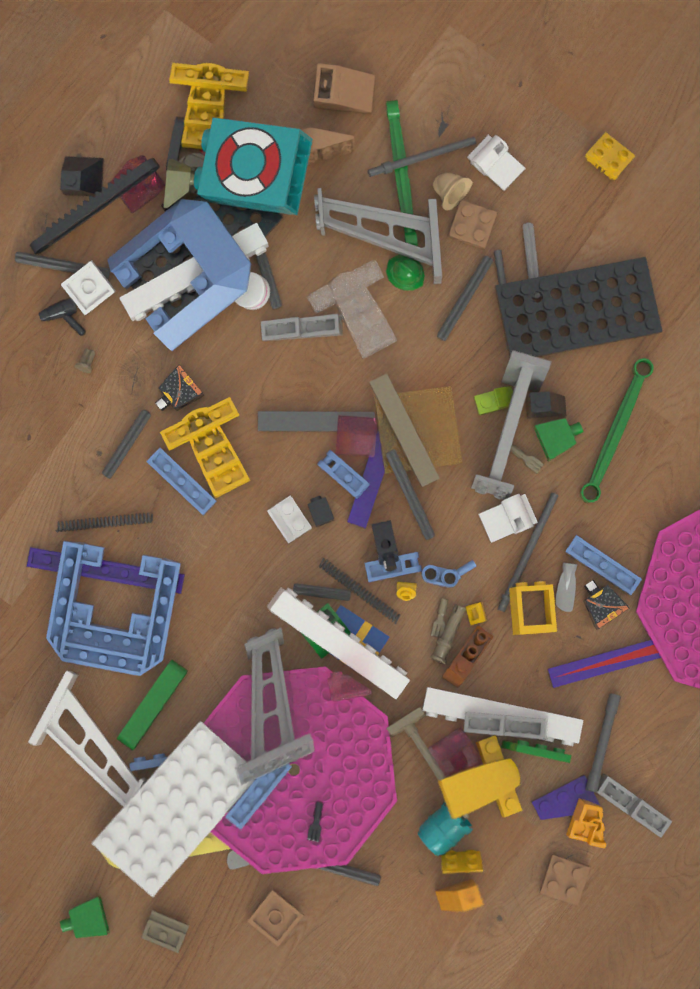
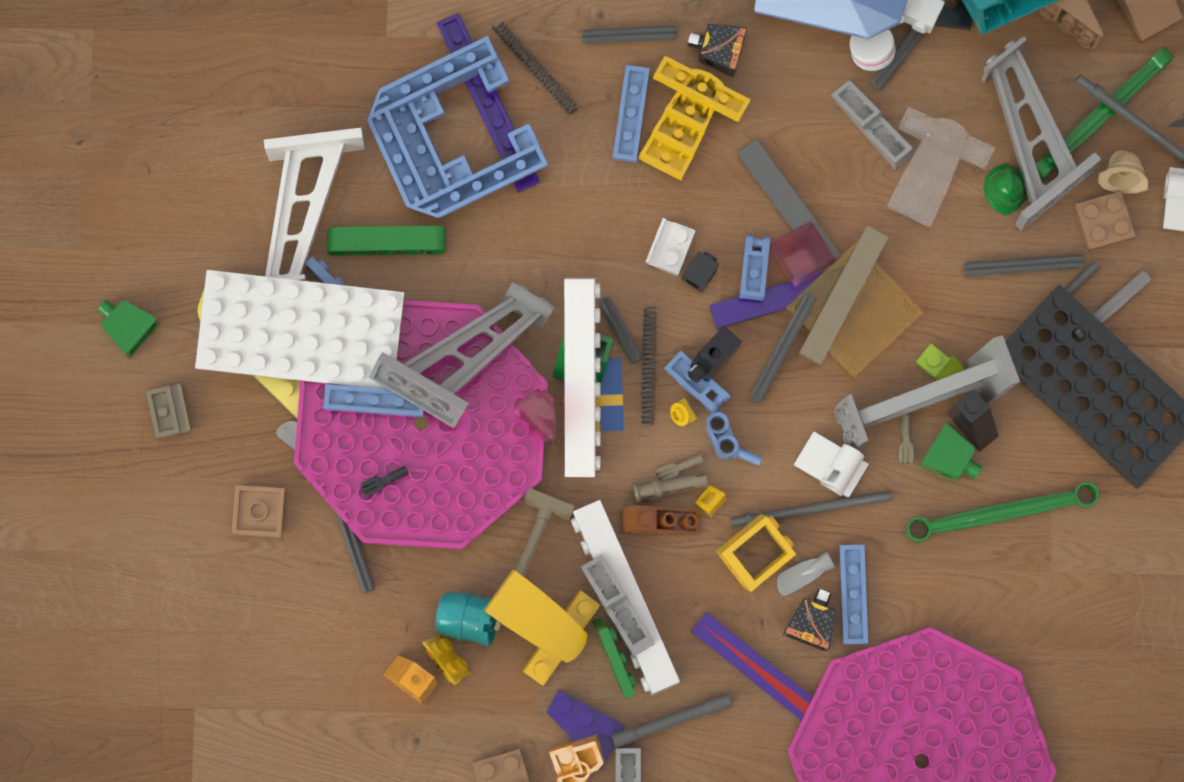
camera: 50 degrees right, 5 degrees down
clear pink slope [428,727,483,777] -> none

